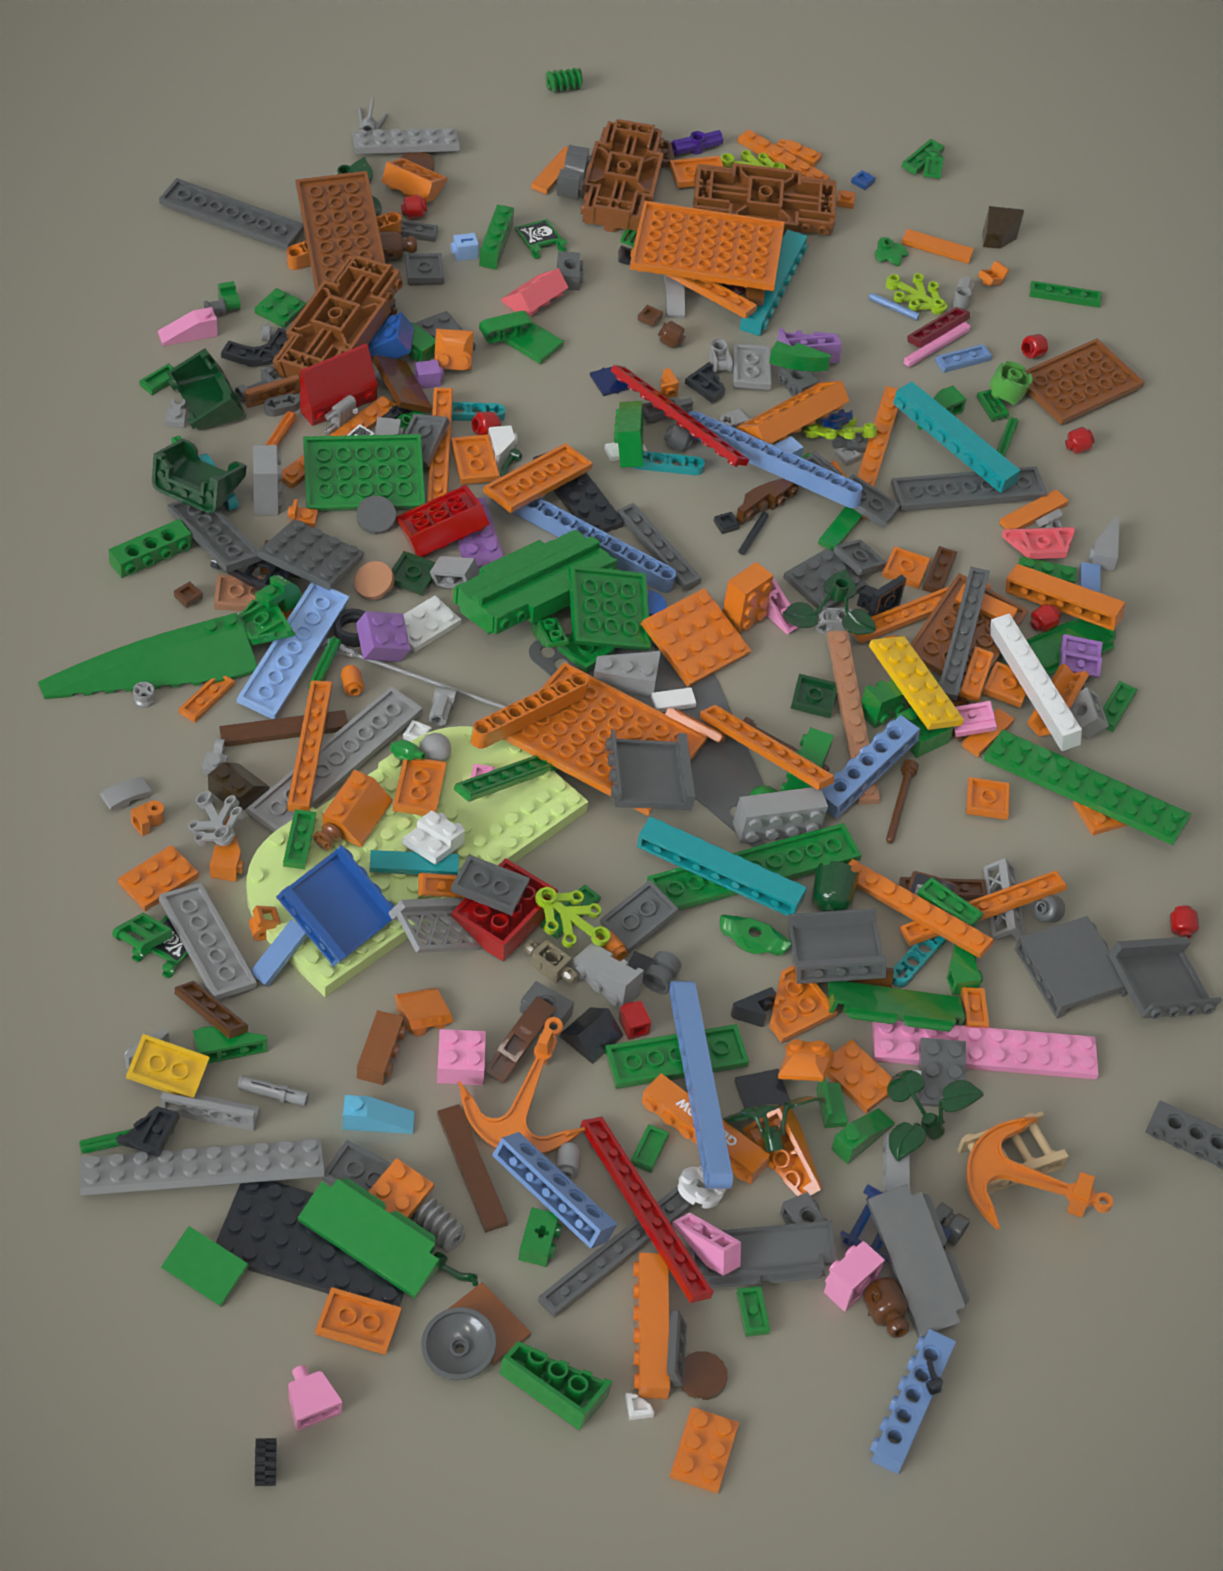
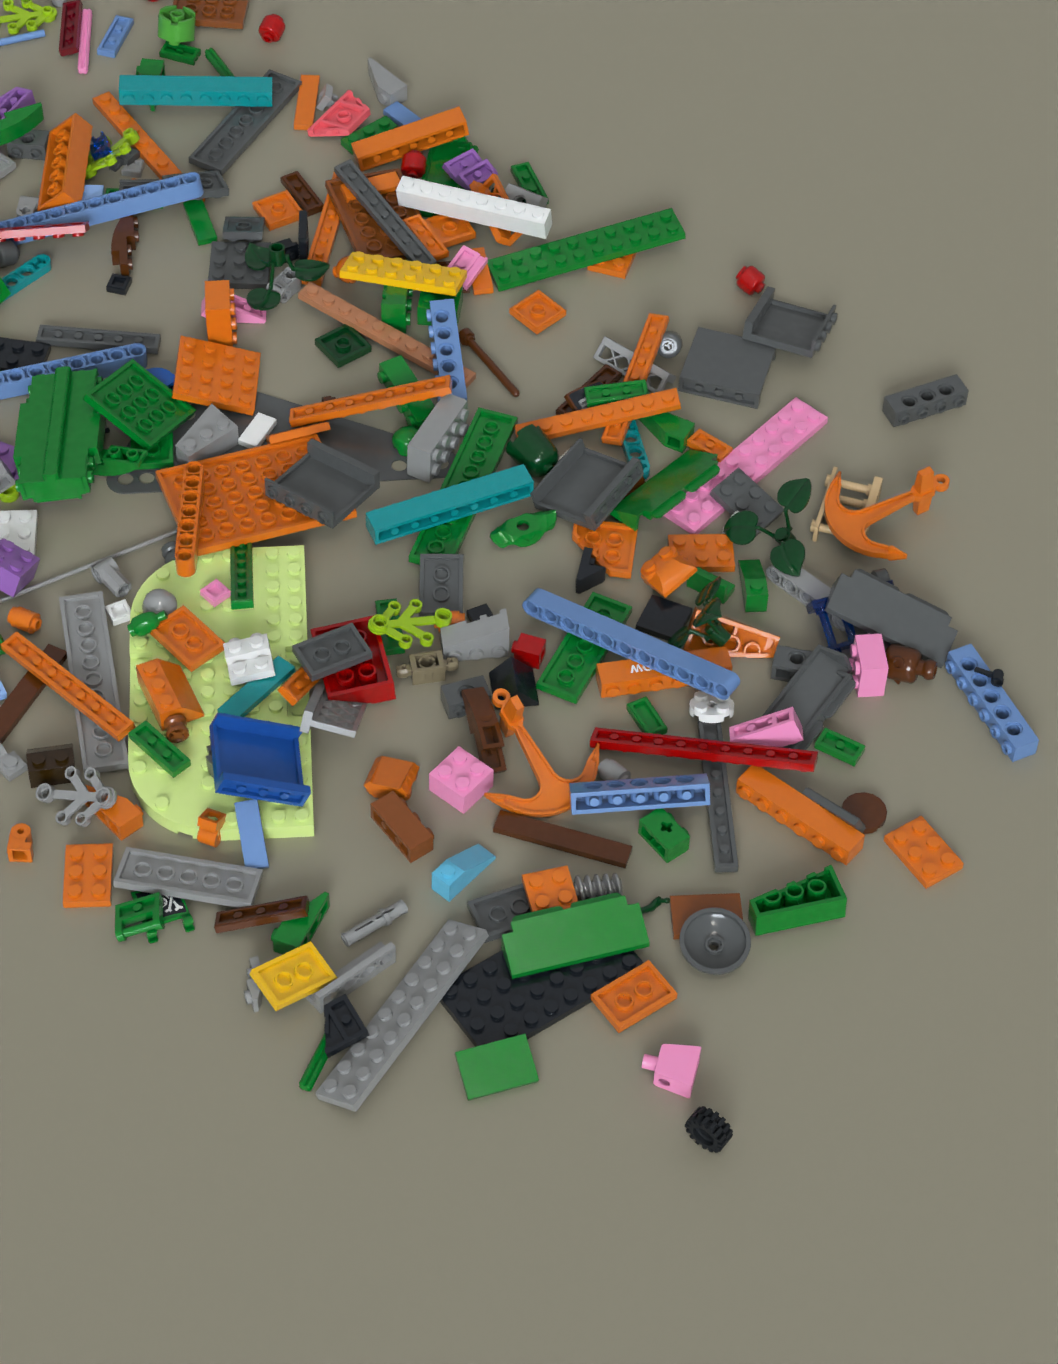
camera: 45 degrees left, 0 degrees up
white tile [625,1393,655,1420] -> none
dark grey wheel [642,951,682,994] -> none
black bar [738,512,769,555] -> none

